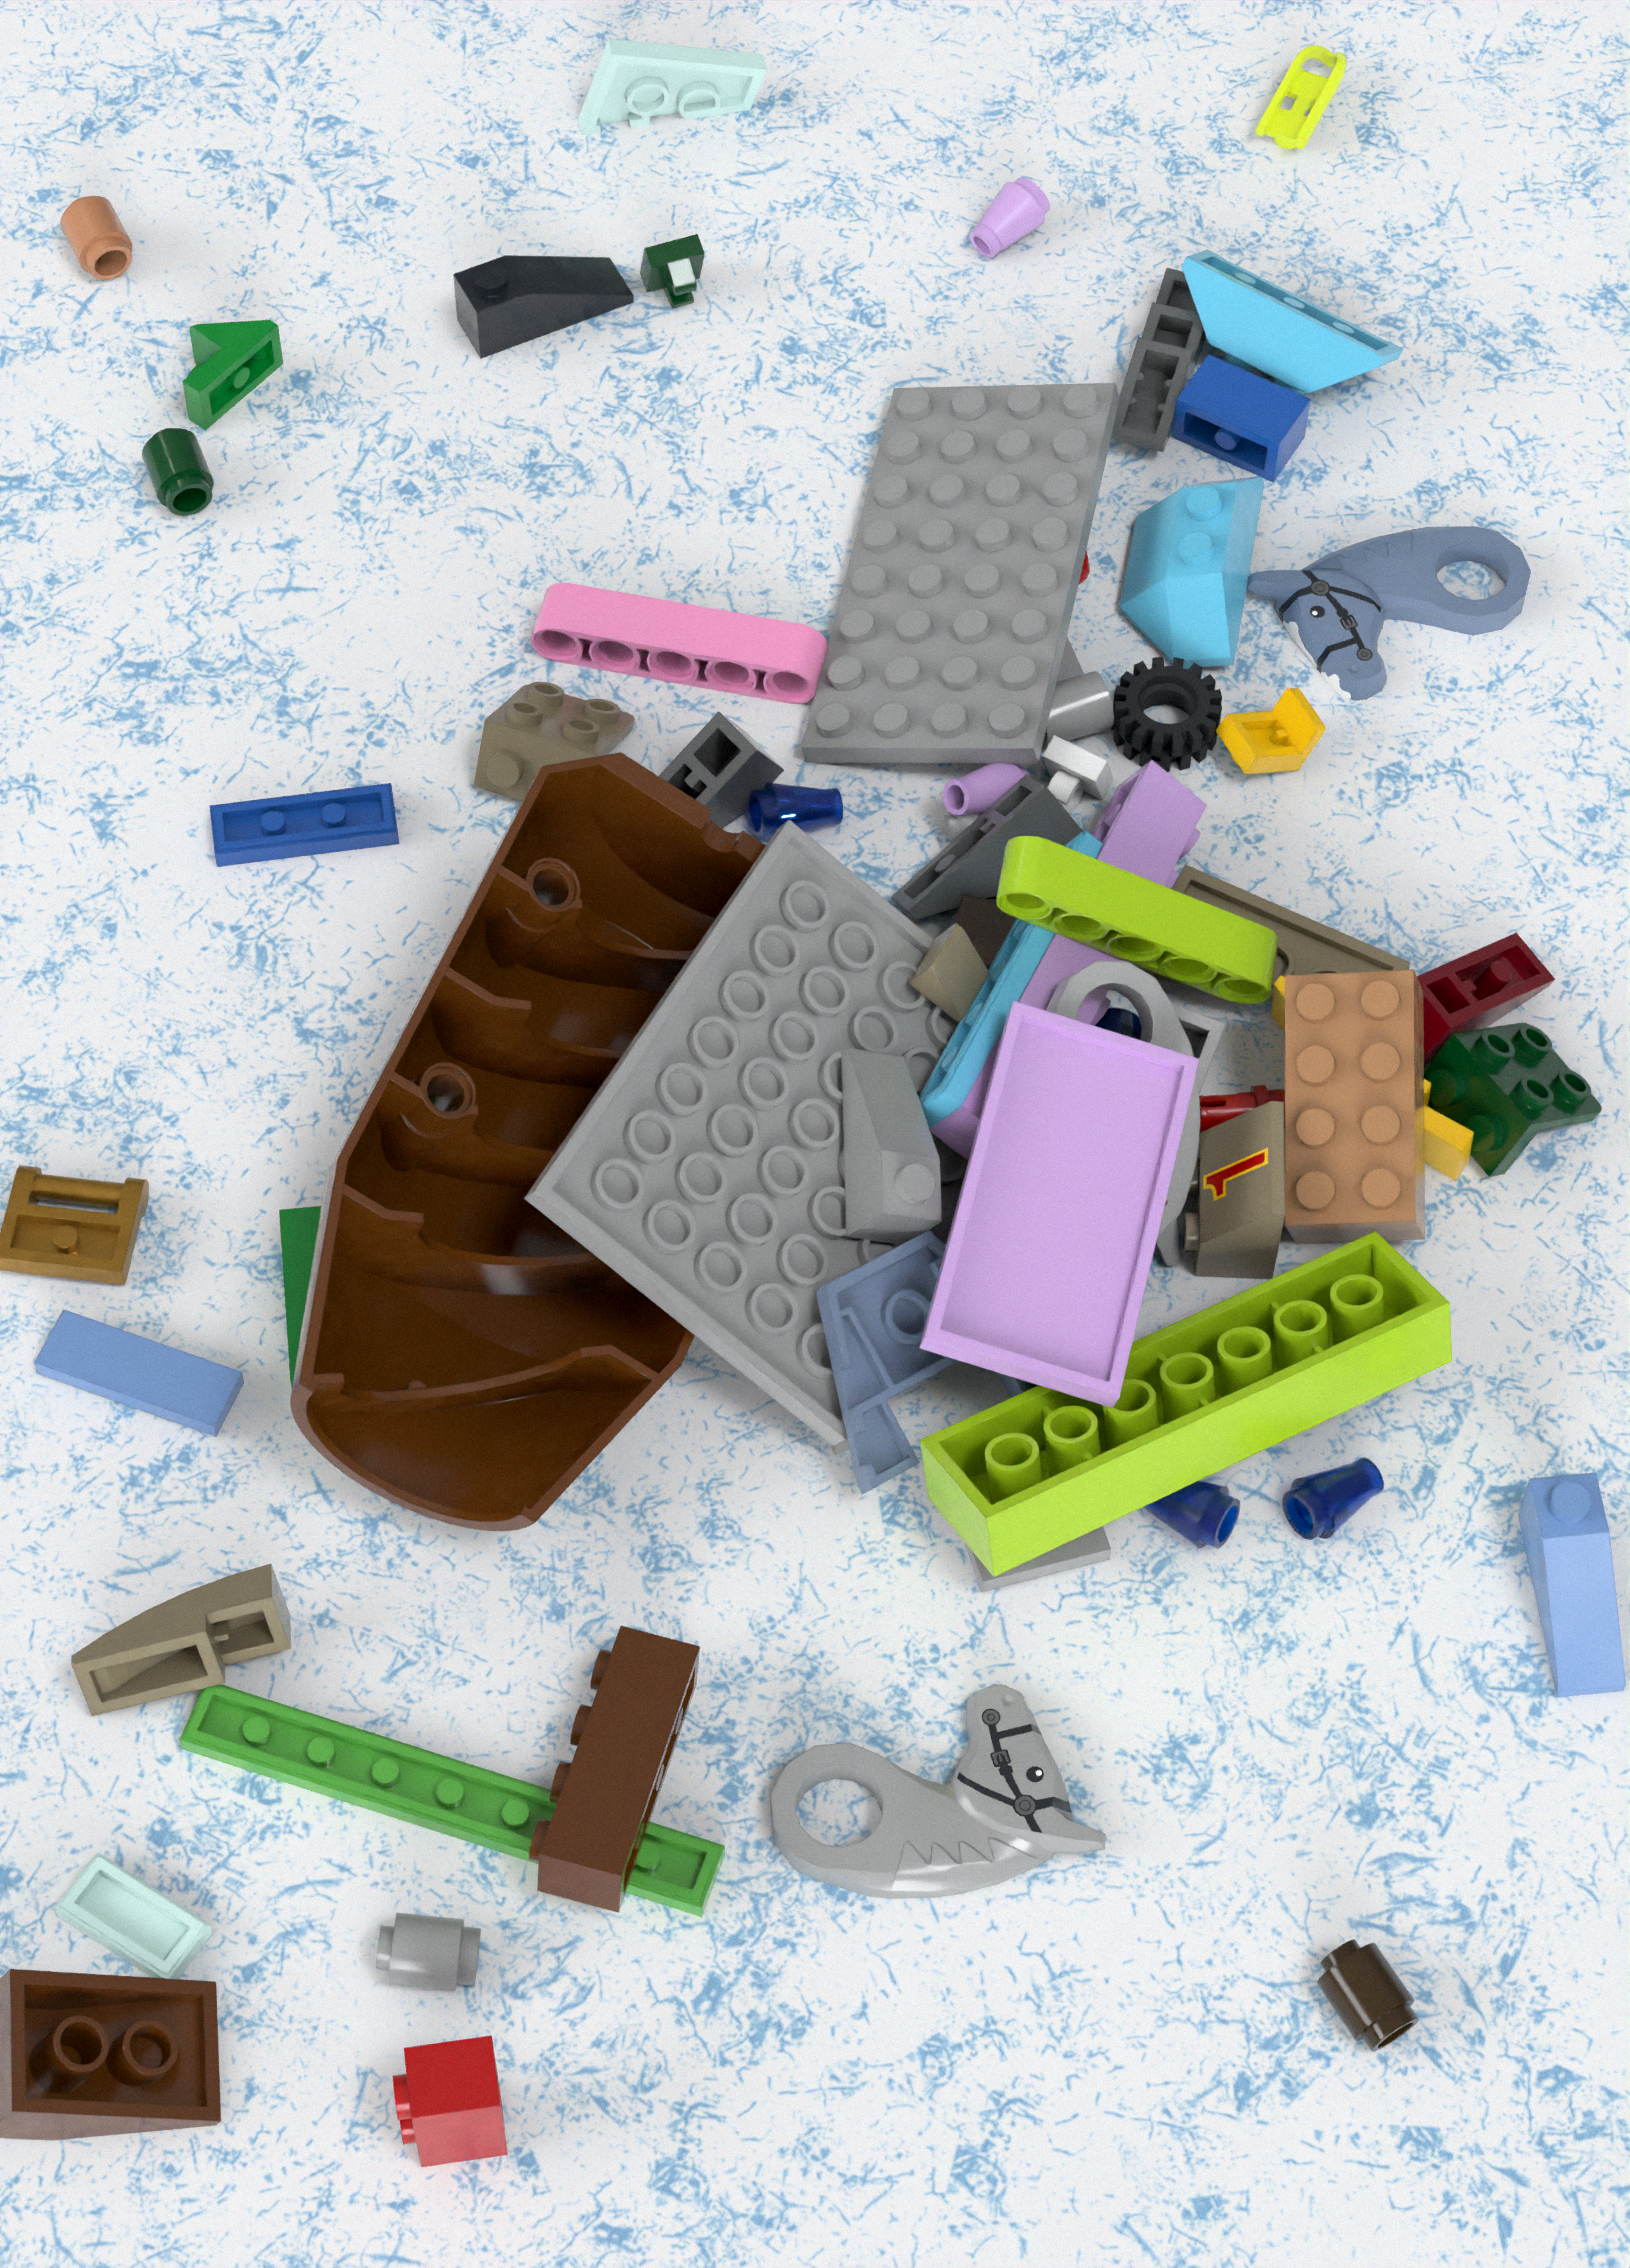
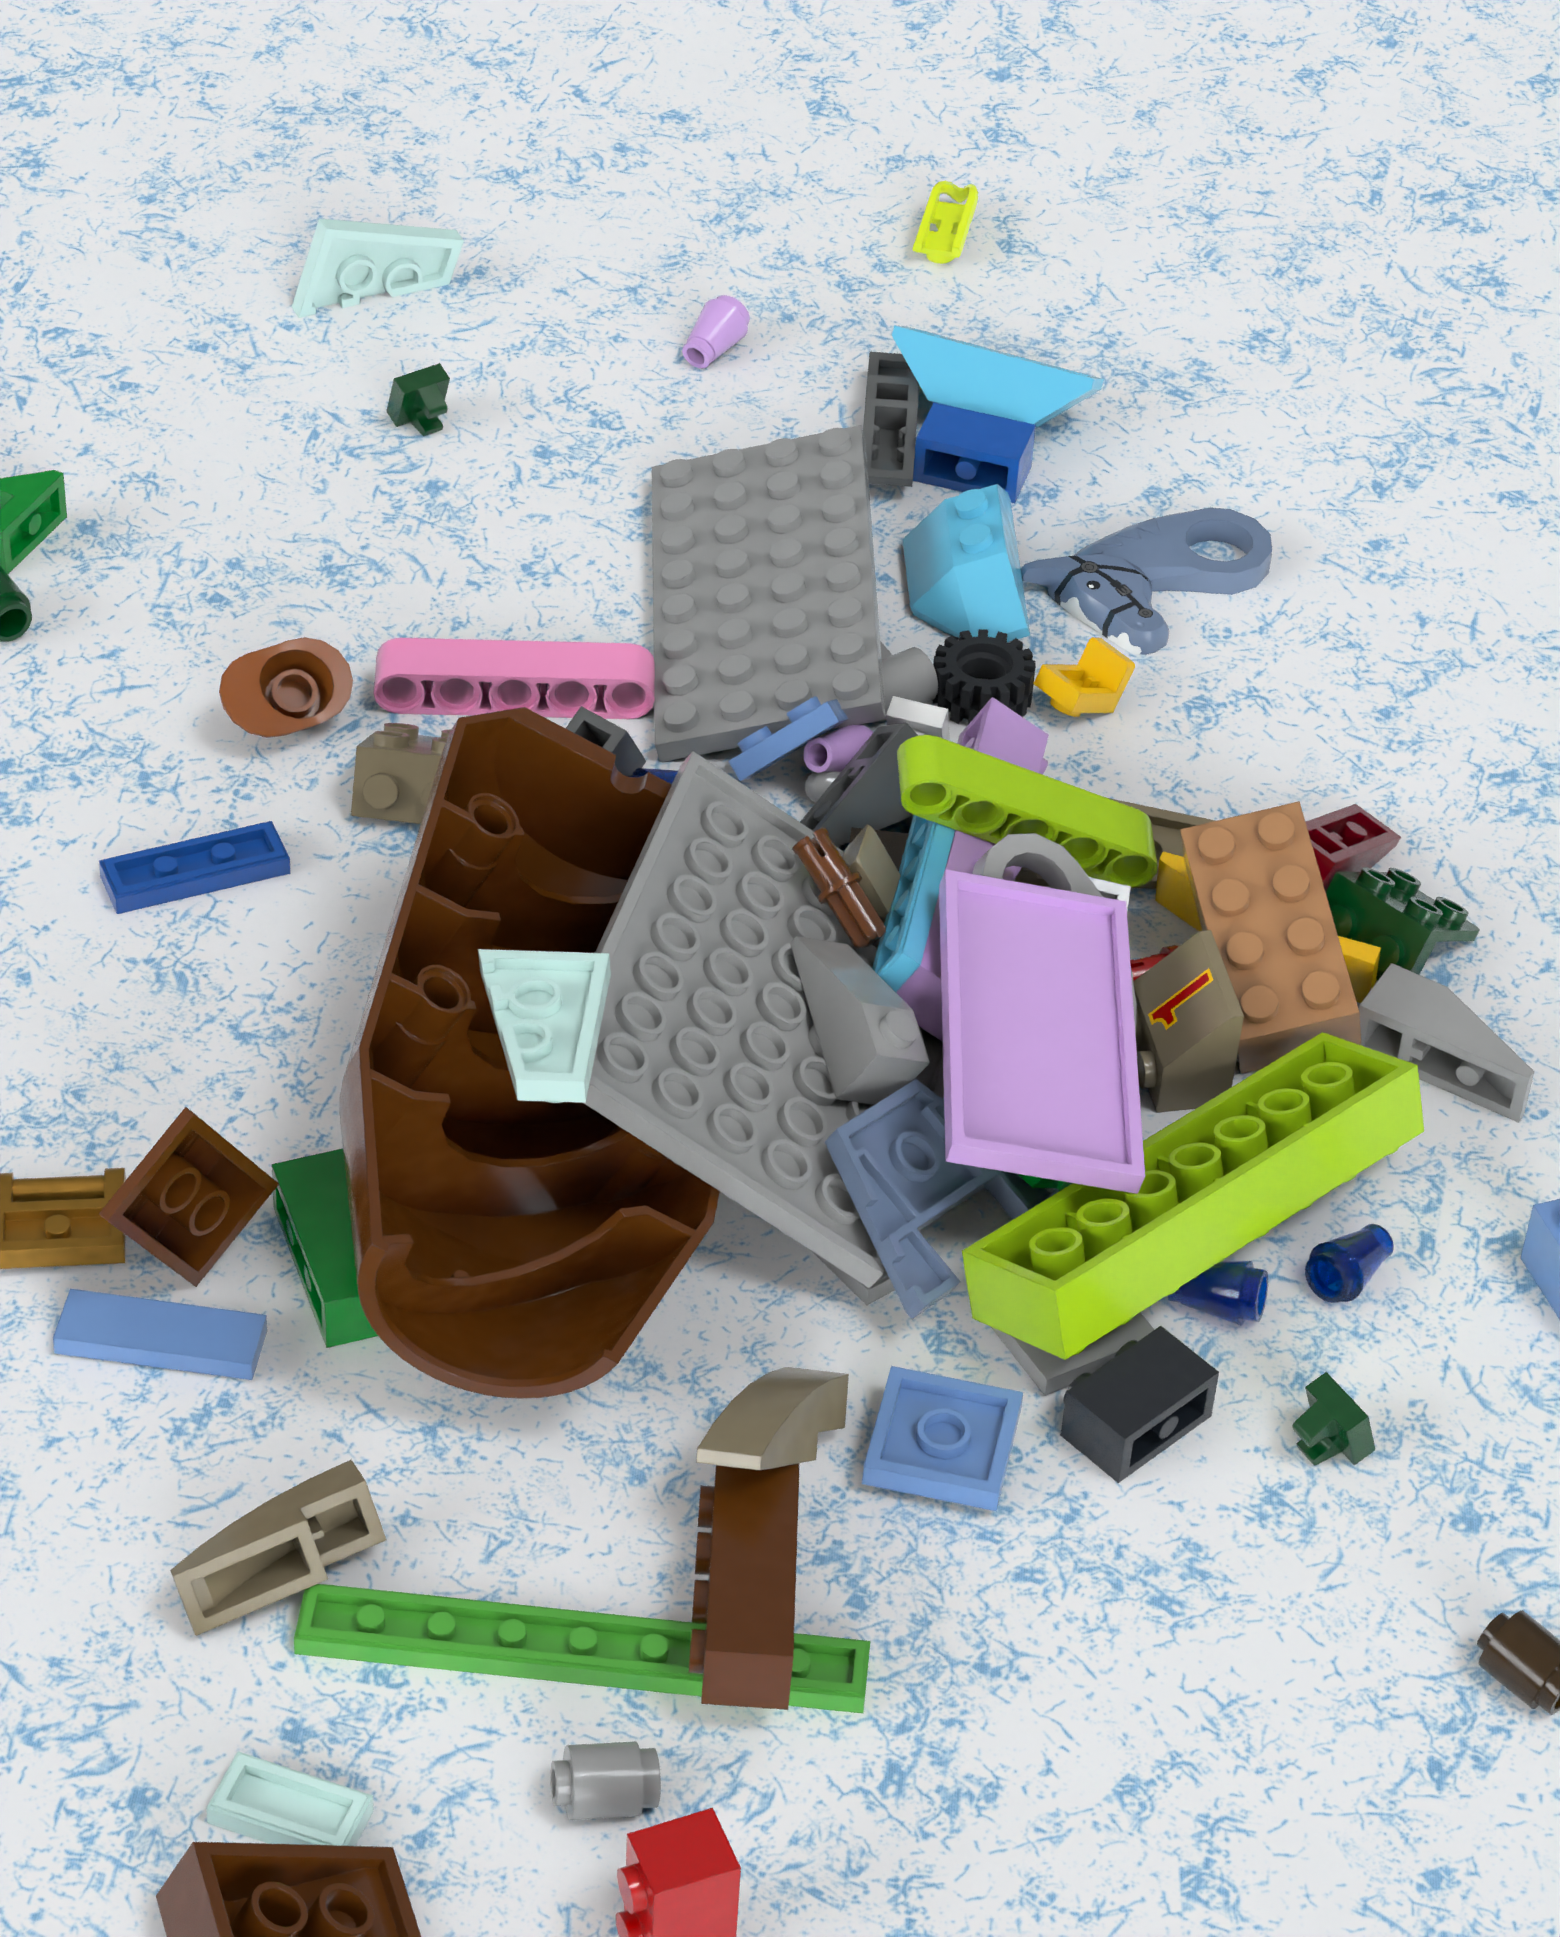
camera: 15 degrees left, 15 degrees down
black slope [453,255,634,359] -> none
light grey animal [770,1684,1106,1899] -> none
none -> reddish brown slope [99,1107,279,1287]
none -> dark orange piece [219,637,353,738]
none -> light aqua wing [478,949,611,1103]
none -> dark tan slope [696,1367,849,1470]
none -> medium blue plate [728,696,848,781]
none -> reddish brown axle [792,828,886,949]
none -> medium blue plate [862,1366,1023,1511]
none -> black brick [1060,1326,1219,1483]
none -> dark green tile [1292,1372,1375,1466]
none -> light grey slope [1359,963,1534,1123]

